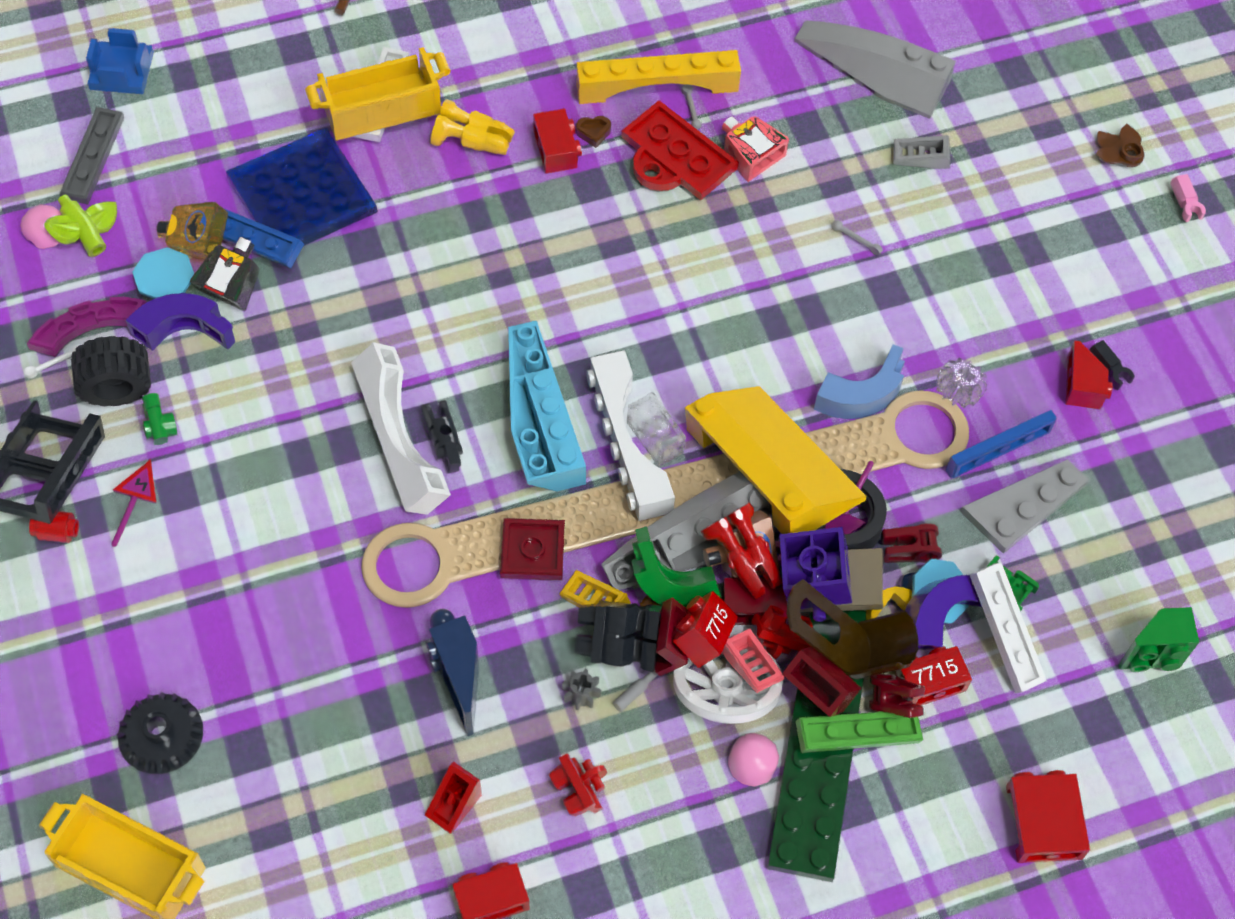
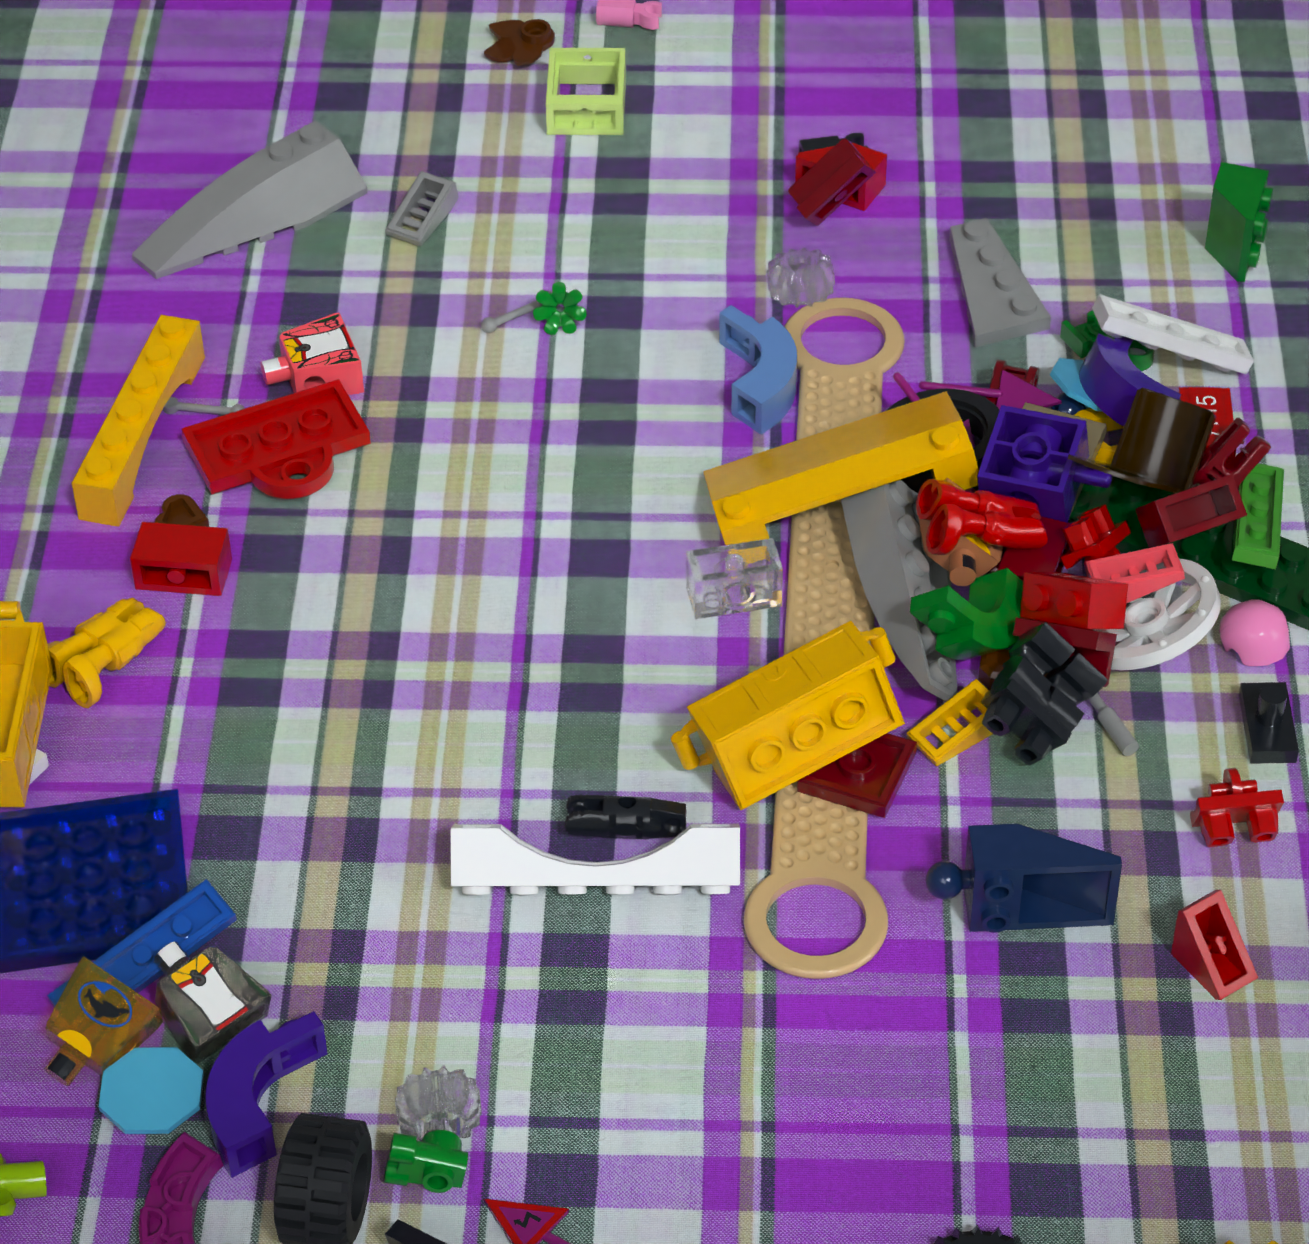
camera: 65 degrees left, 15 degrees down
medium azure wedge [508,320,586,492] -> none
dark grey gear [562,668,602,710] -> none
white arch [586,350,675,521] -> none
blue tile [946,410,1057,479] -> none
none -> clear gear [395,1065,482,1141]
none -> green plant [533,282,587,335]
none -> yellowish green window [546,48,626,135]
none -> yellow container [671,620,905,811]
none -> dark red panel [788,138,876,226]
none -> magenta piece [919,370,1062,410]
none -> black tile [1239,682,1299,764]

